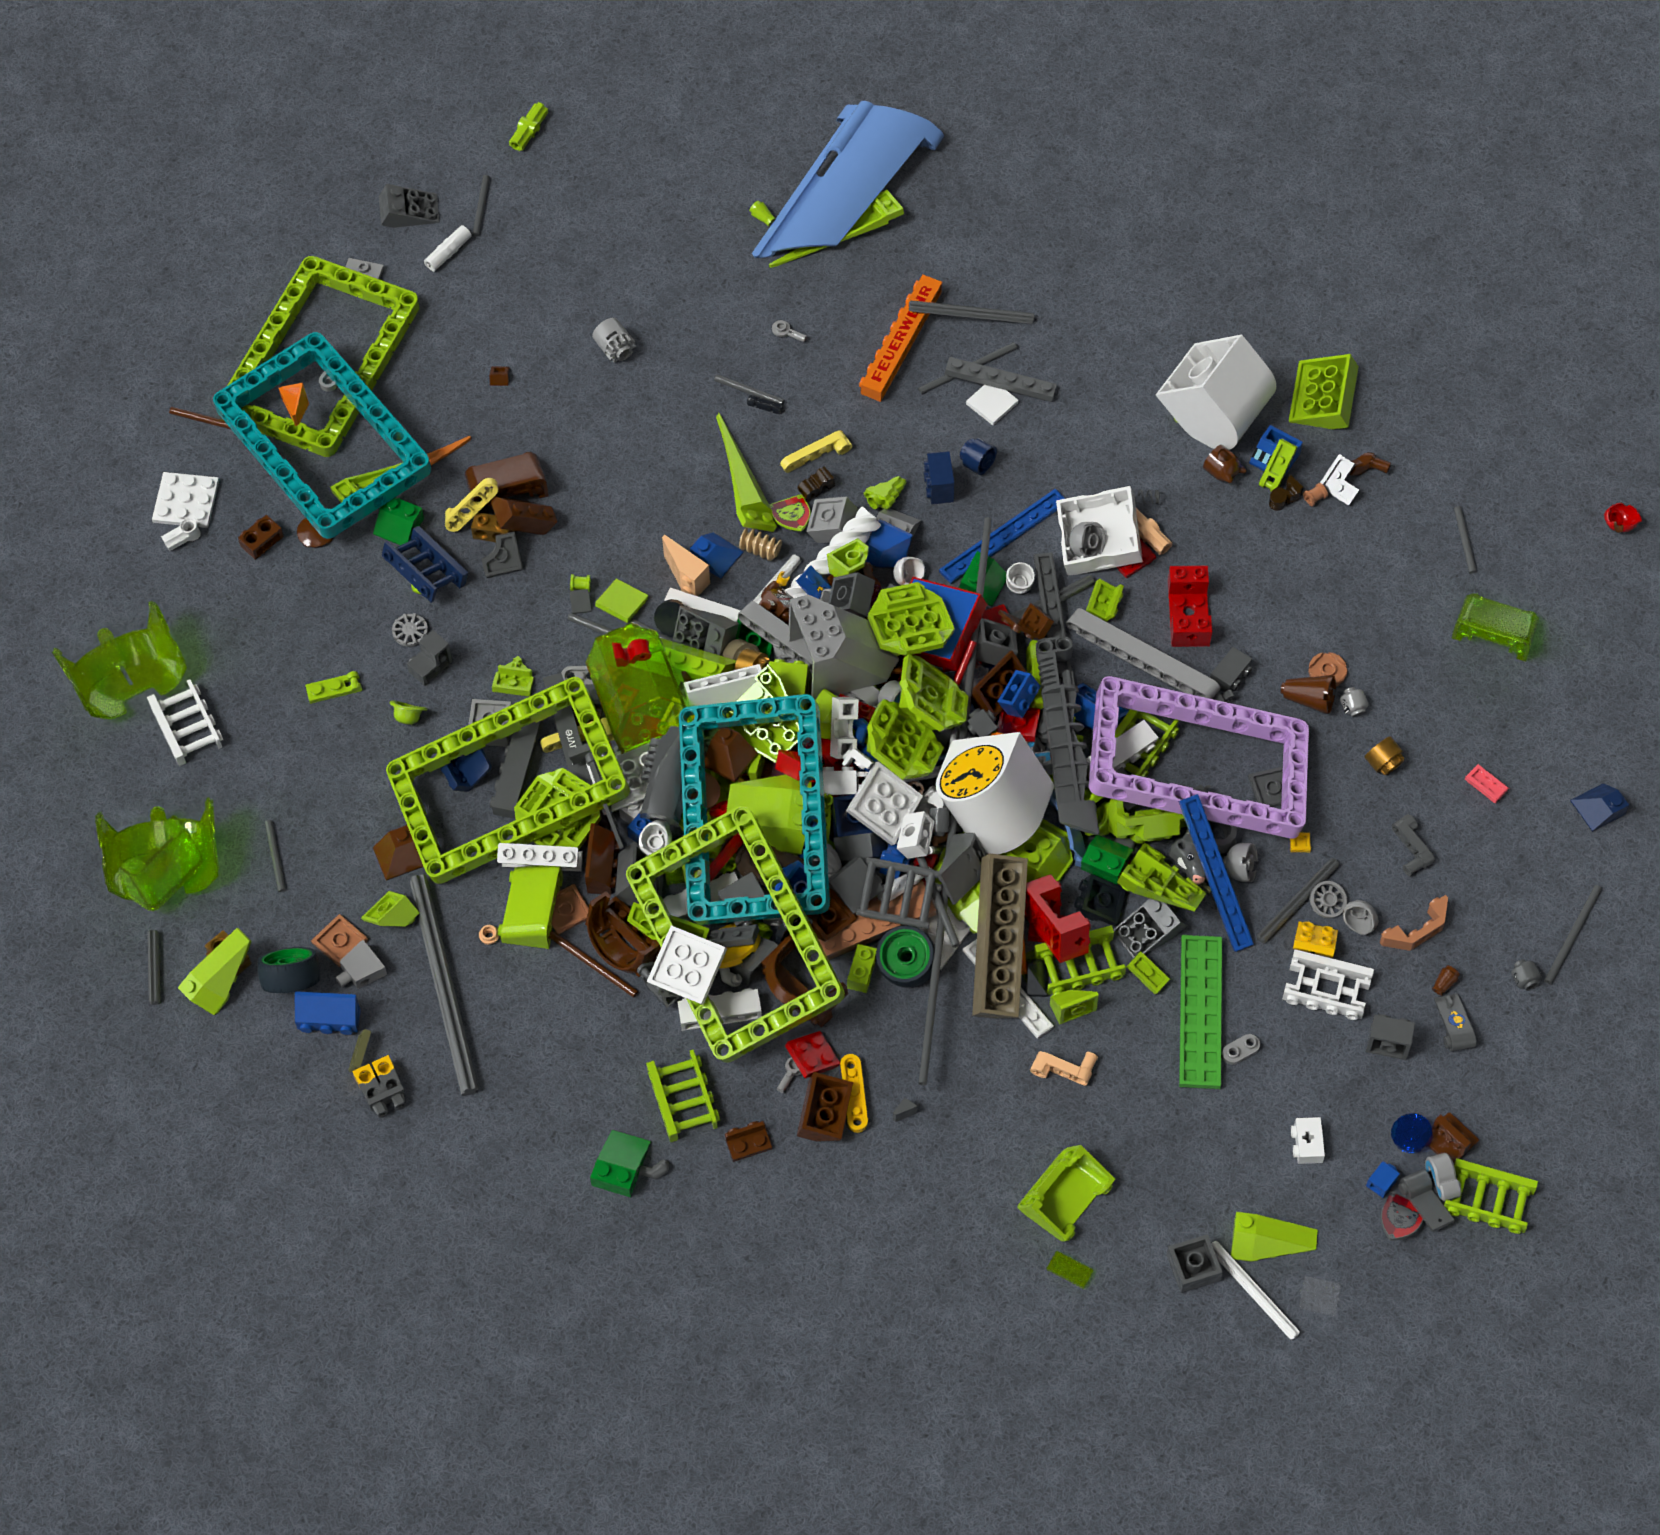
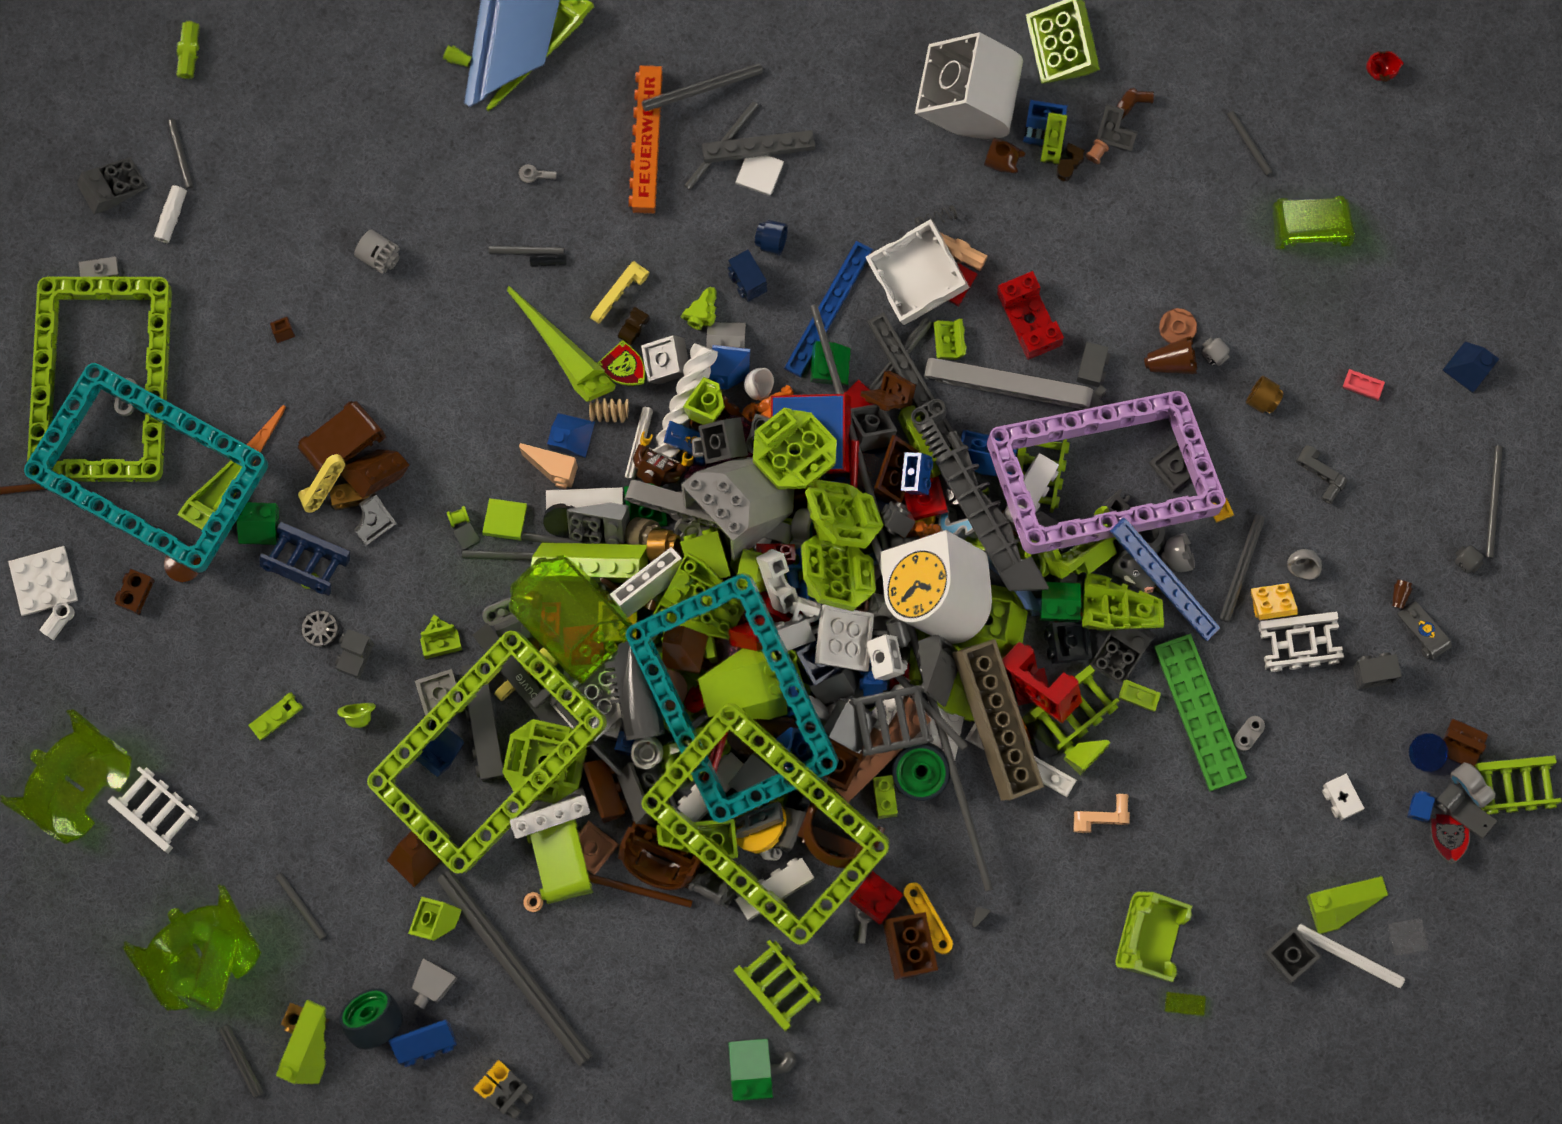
camera: 20 degrees left, 15 degrees up
orange slope [278,383,309,426] -> none
nougat tile [311,914,368,967] -> none
olive tile [348,1029,371,1073] -> none
red leg [612,639,652,667] -> none
white plate [647,926,727,1005] -> none
reddish brown bracket [725,1121,772,1162] -> none
white helmet [1006,562,1035,594] -> none
light grey cylinder [1069,522,1106,558] -> none
light grey wheel [1310,881,1347,918] -> none
nougat slope [1380,895,1448,951] -> none

